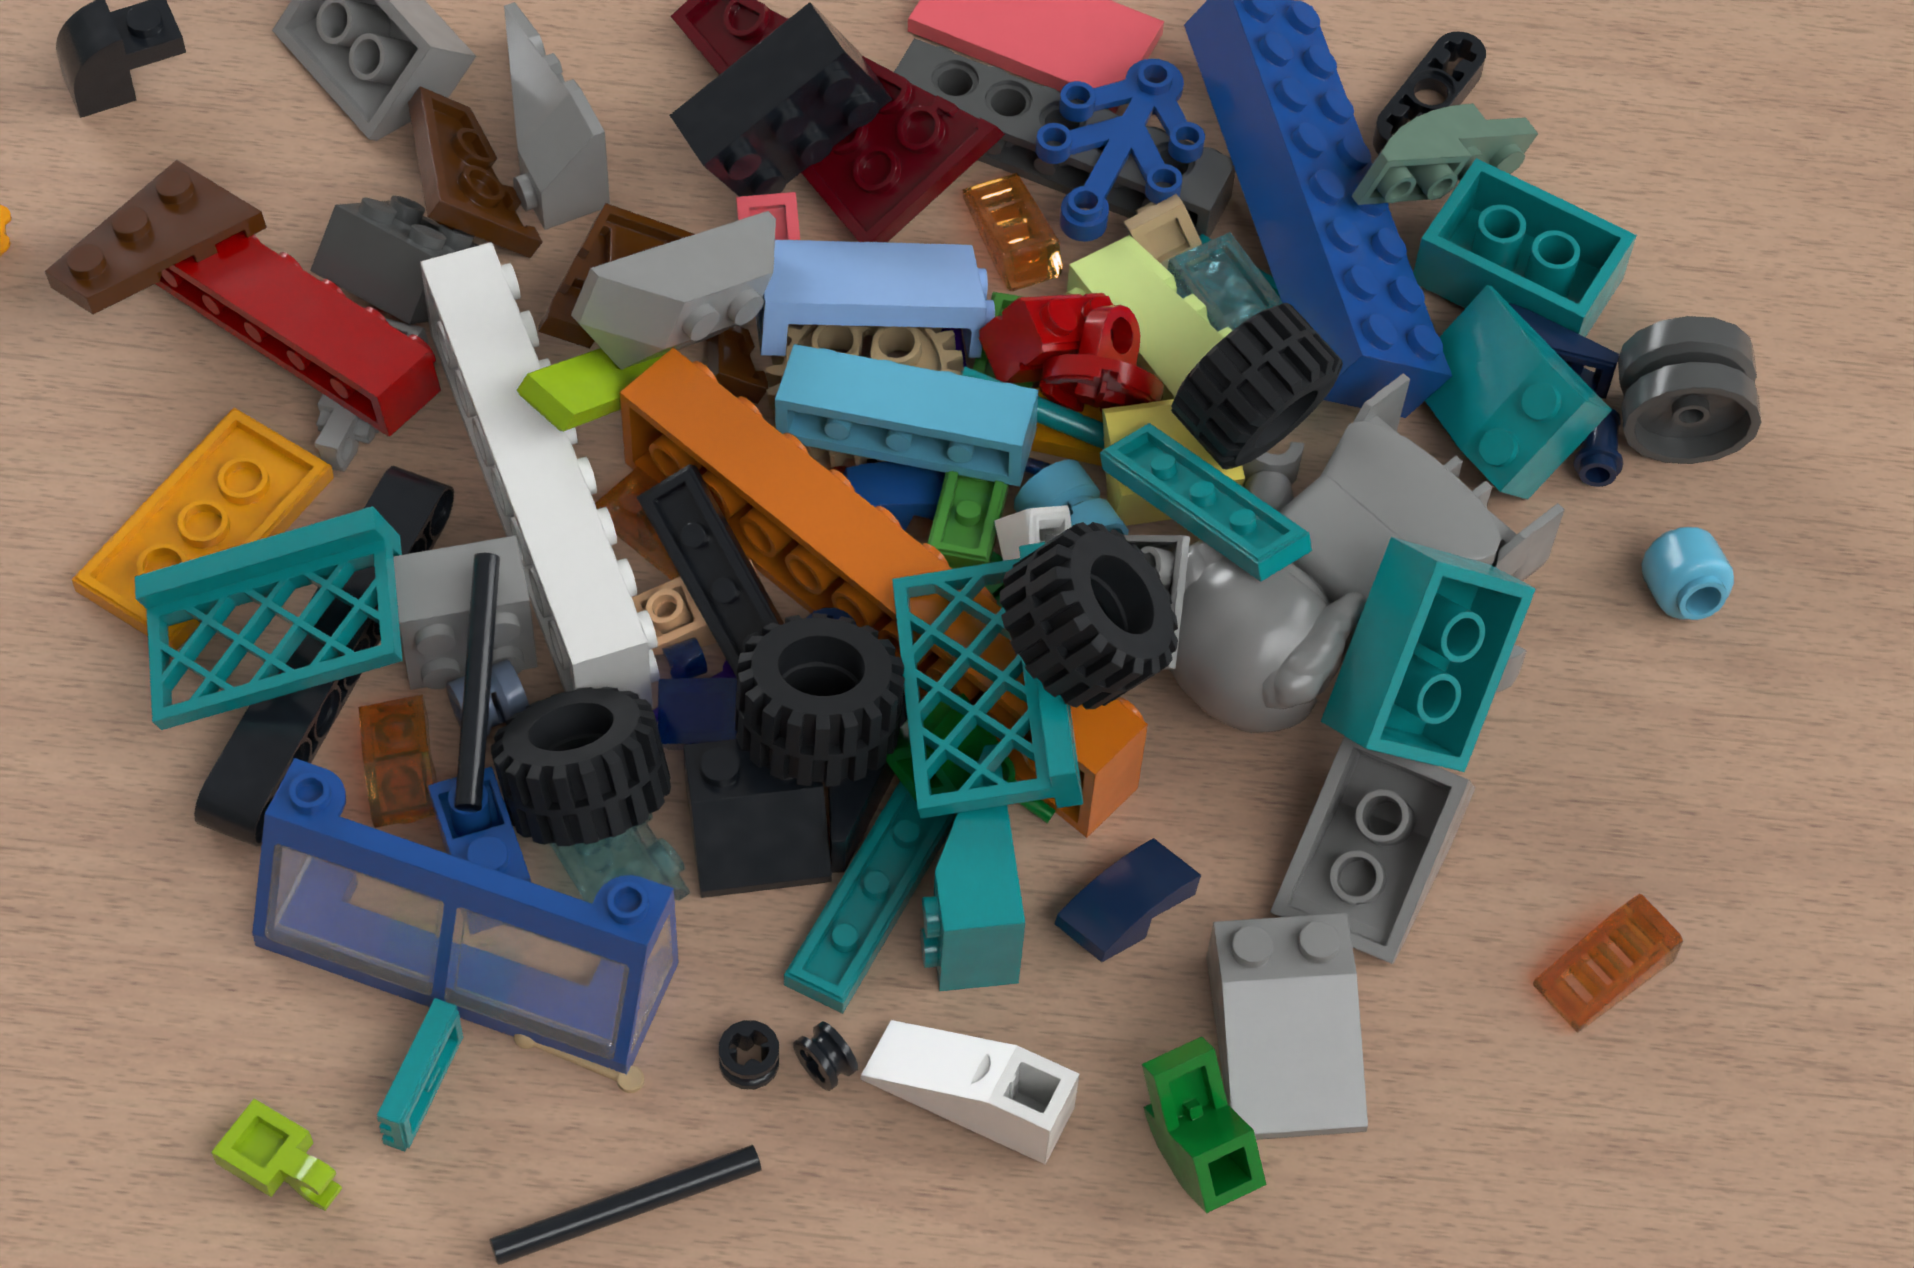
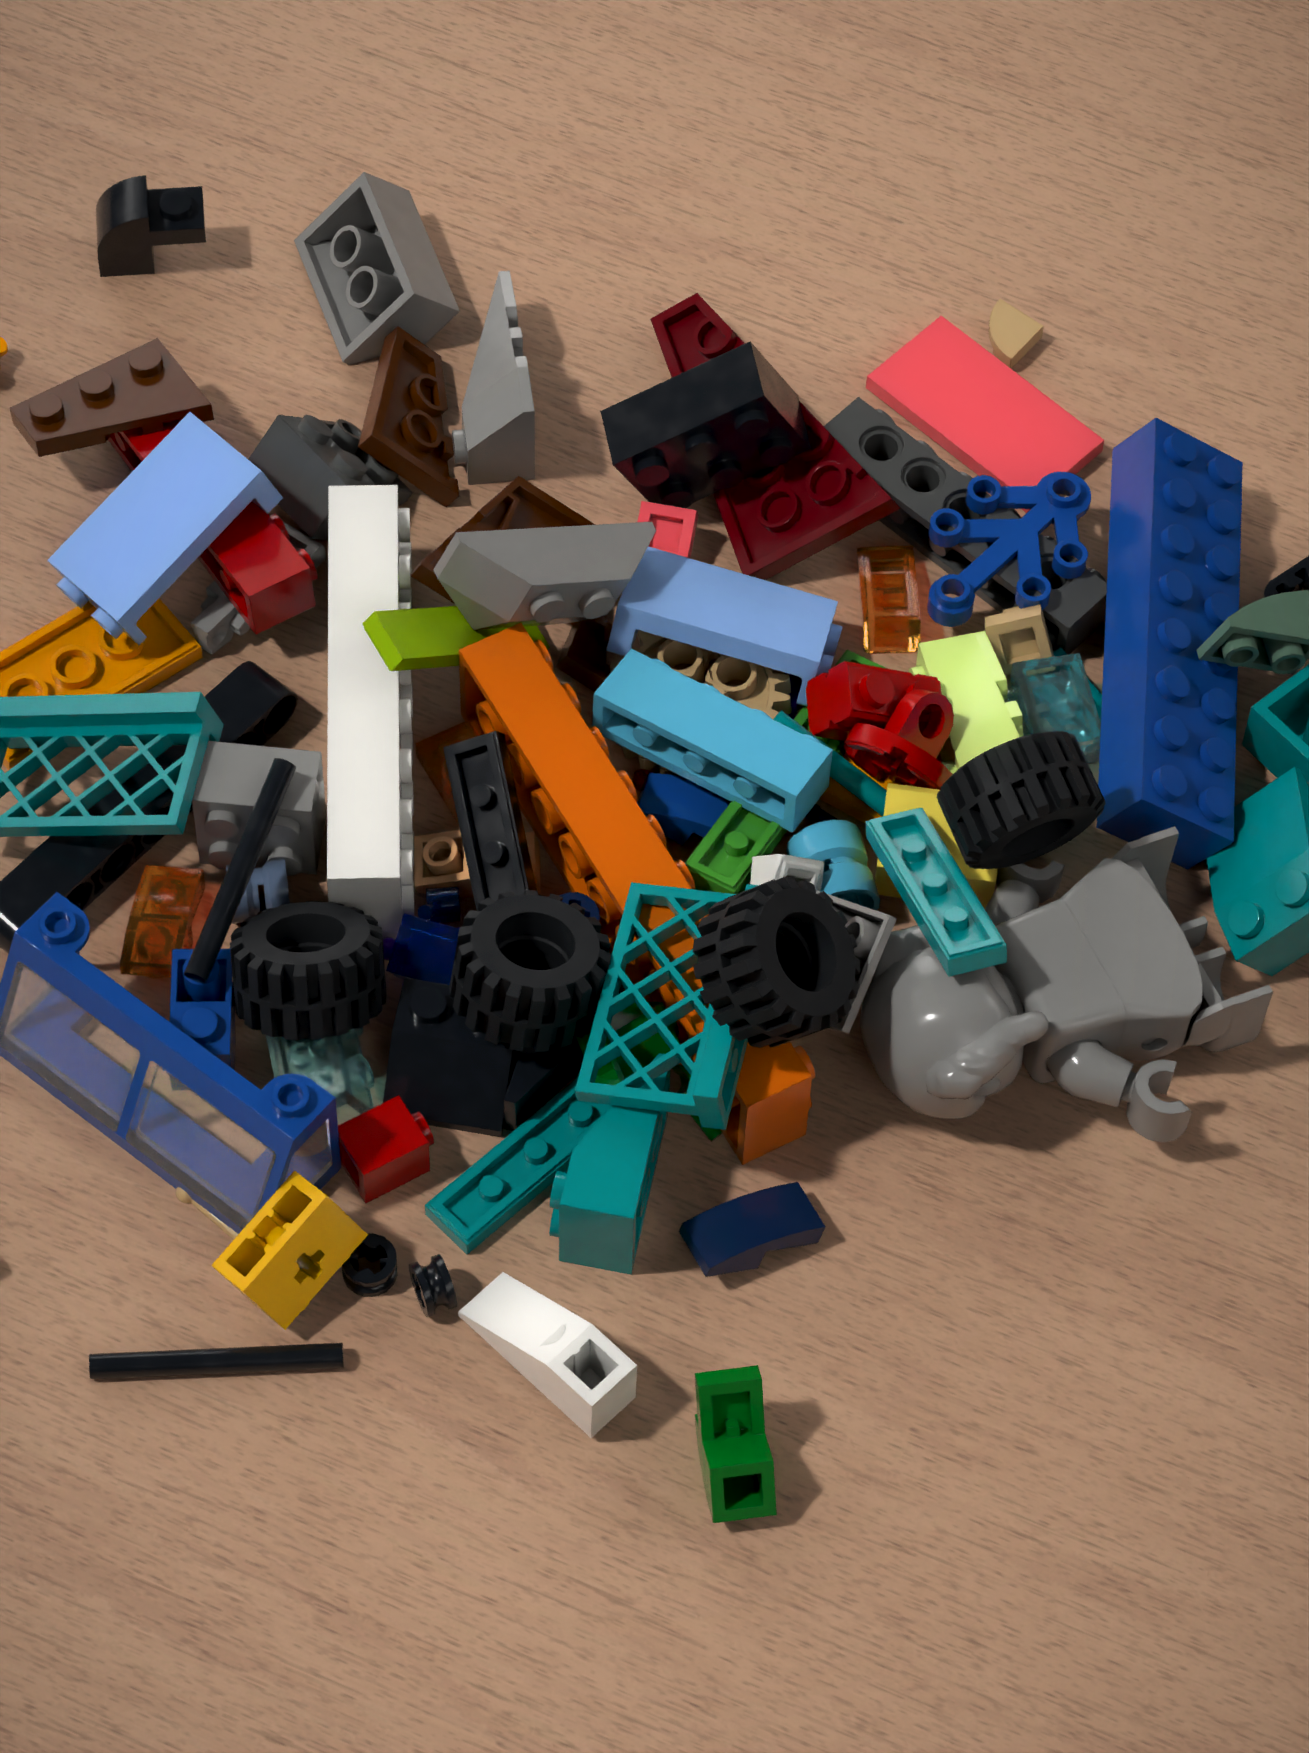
camera: 20 degrees right, 0 degrees up
teal tile [376,998,464,1152] -> none
light grey slope [1206,913,1368,1140] -> none
light grey slope [1270,736,1475,964] -> none
teal brick [1321,537,1536,772] -> none
clear orange slope [1533,894,1683,1033] -> none
none -> light blue panel [47,412,283,645]
none -> yellow brick [211,1170,368,1330]
none -> red brick [338,1095,434,1204]

